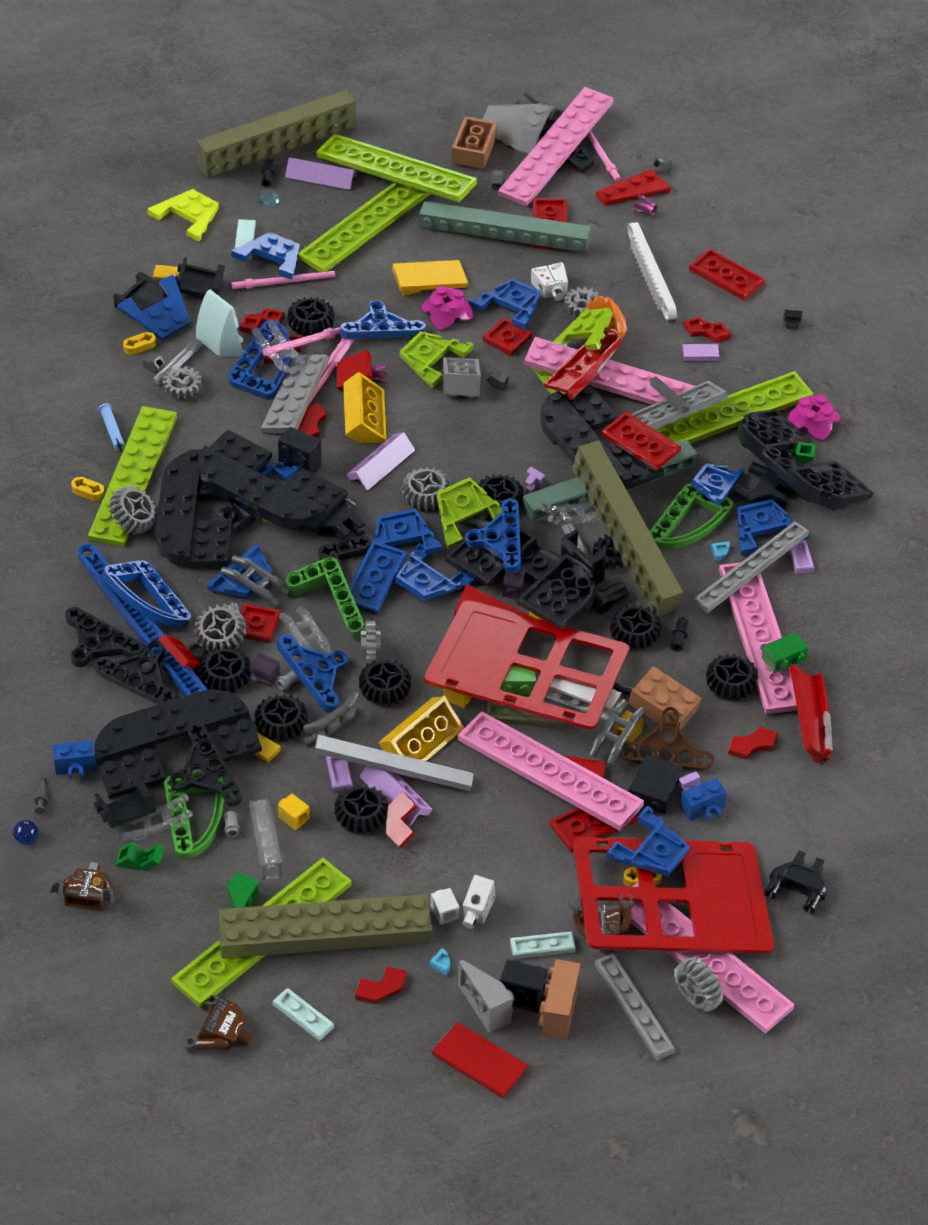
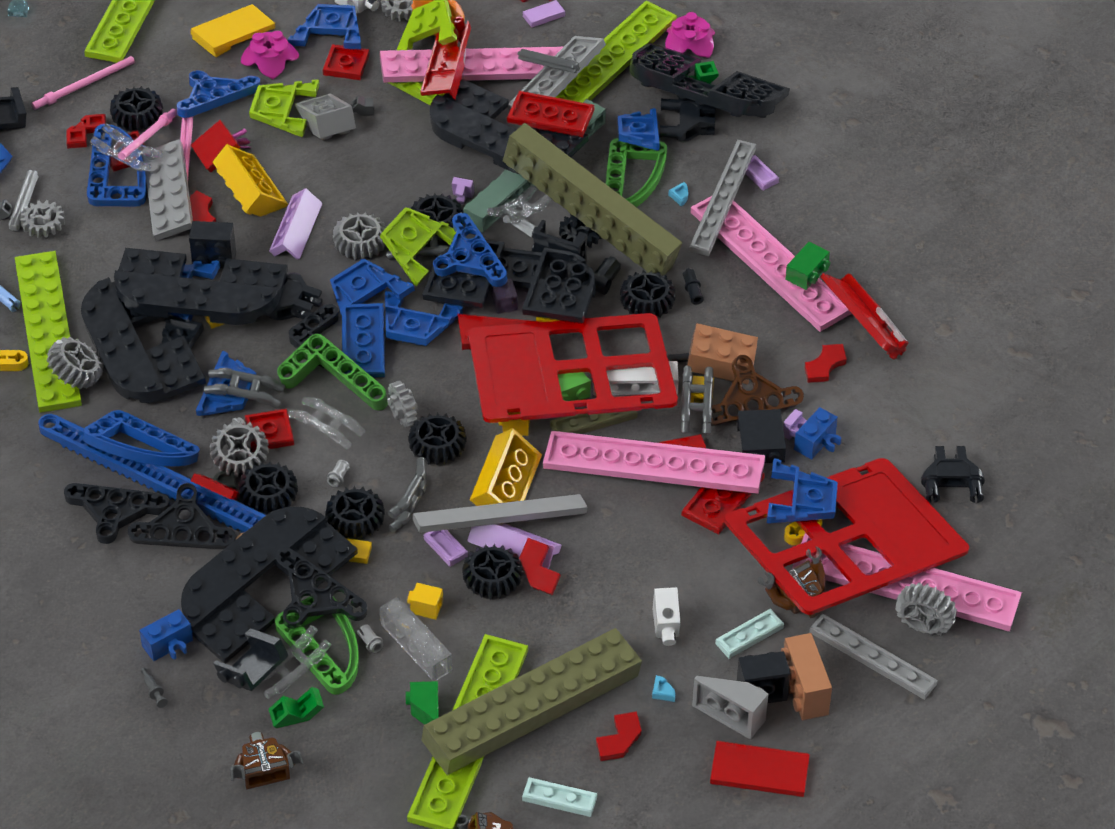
camera: 25 degrees left, 0 degrees up
clear blue piece [13,820,39,845] -> none
light aqua wedge [196,290,245,357] -> none
wing [231,233,300,280] -> none
light aqua tile [234,220,256,259] -> none
clear purple brick [250,653,280,687] -> none
blue beam [277,634,348,712] -> none
white brick [431,888,459,925] -> none
black gear [706,653,759,701] -> none
blue wing [737,499,810,555] -> none

